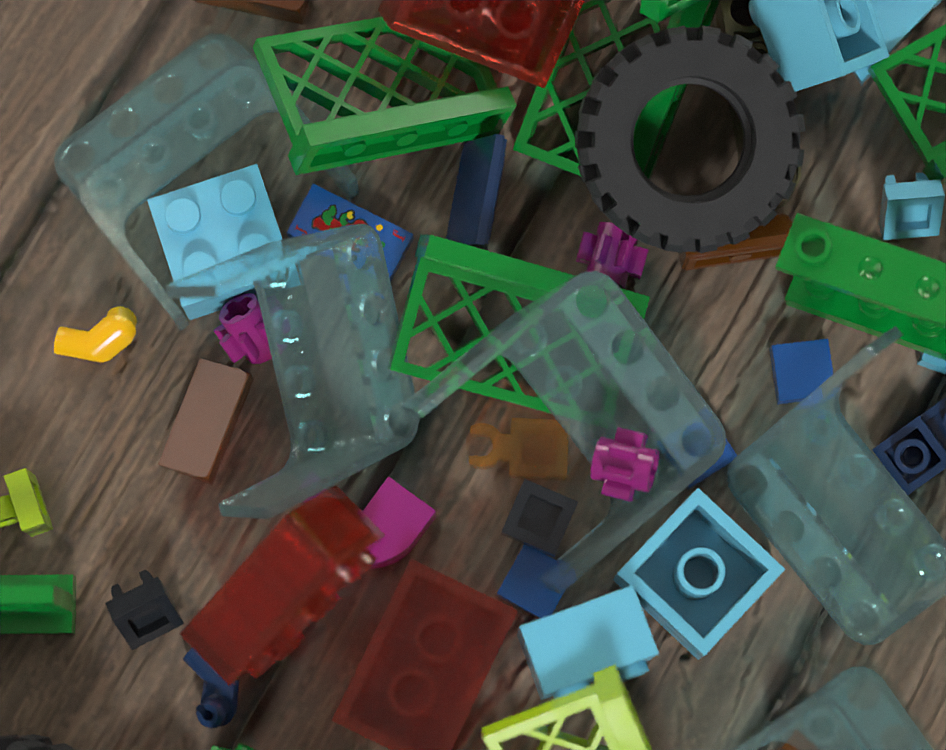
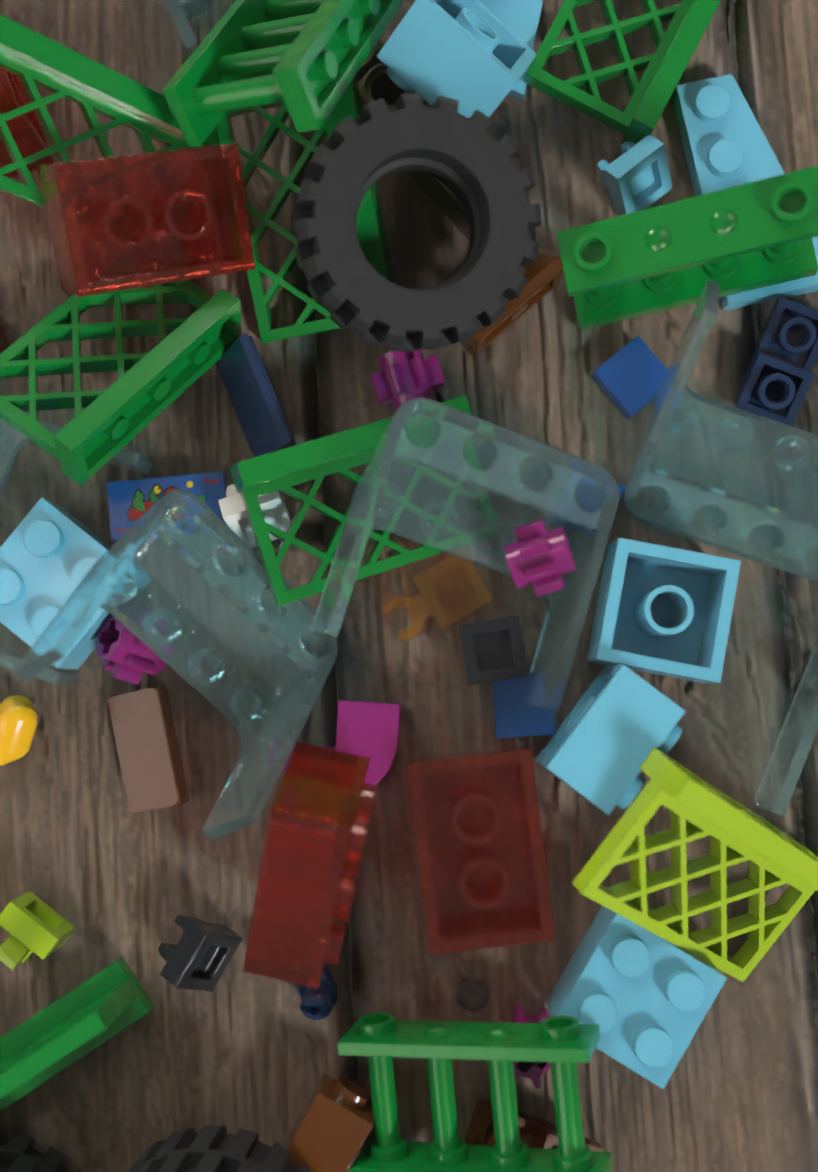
camera: 25 degrees left, 5 degrees up
none -> white tile [218,484,292,552]

